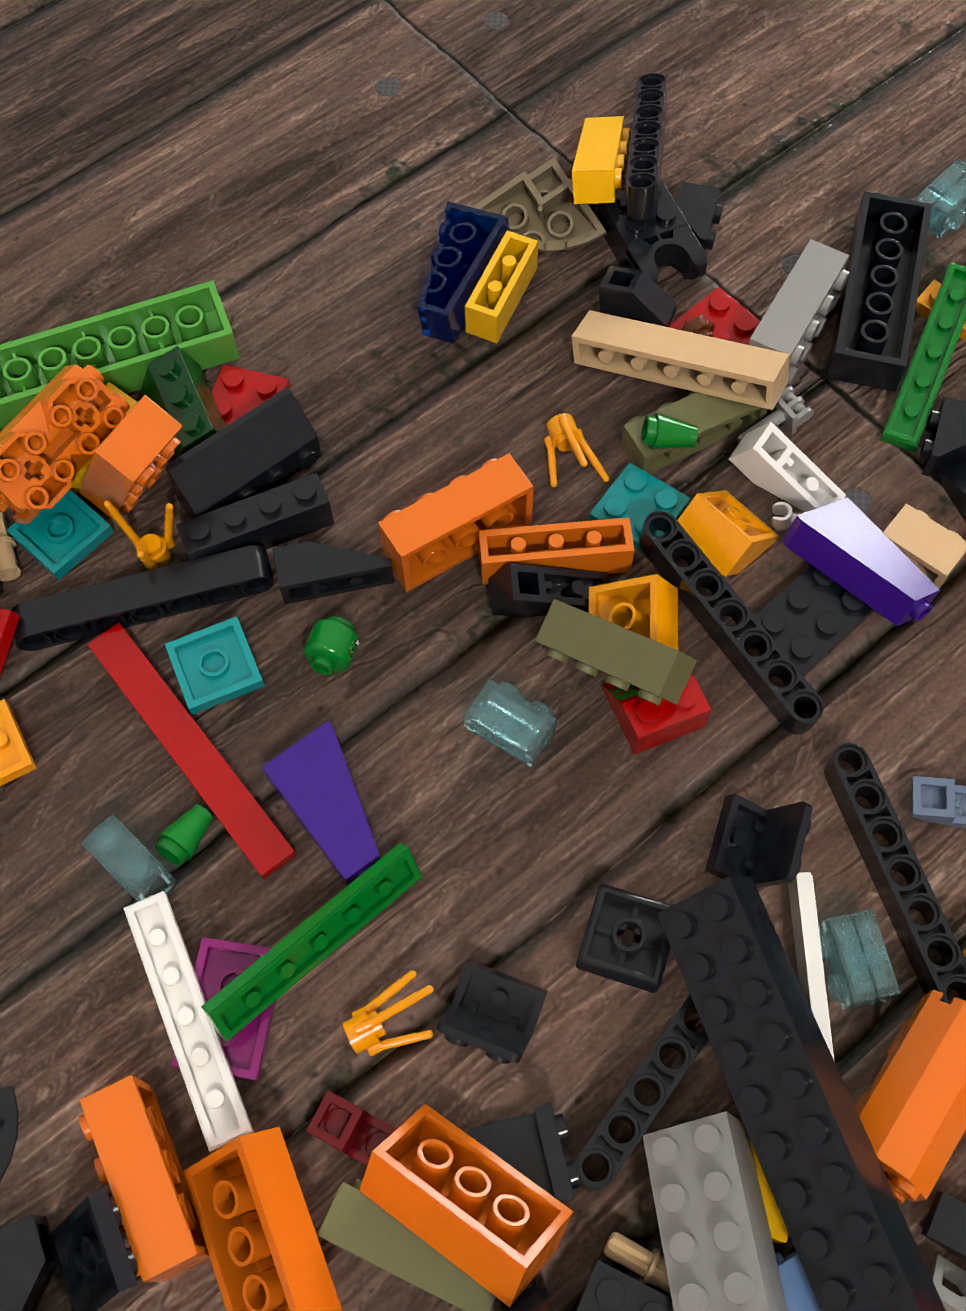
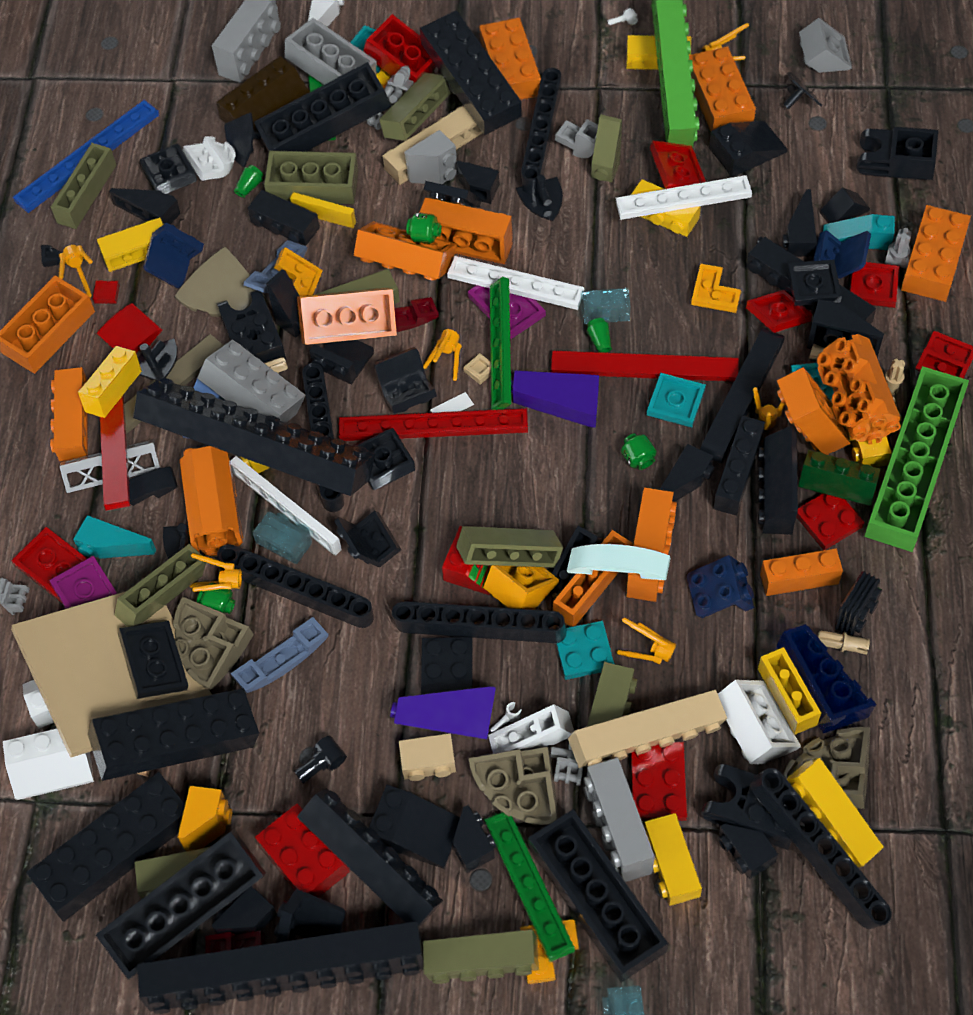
camera: 135 degrees right, 5 degrees down
clear light blue brick [464,679,557,767] -> none
black slope [599,265,676,327] -> none
green cone [641,413,698,450] -> none
light orange slope [677,490,780,577] -> none
reddish brown plate [681,316,715,337] -> none
none -> red tile [339,408,528,441]
none -> green head [406,213,442,244]
none -> white sticker [430,392,474,413]
none -> tan tile [463,353,491,385]
none -> dark tan brick [468,747,558,825]
none -> light aqua slope [567,544,670,580]
none -> yellow brick [644,813,702,906]
none -> dark blue bracket [687,555,754,618]
none -> white slope [718,680,801,764]
none -> orange brick [760,548,843,596]
none -> tan axle [817,631,870,655]
none -> black brick [835,571,882,636]

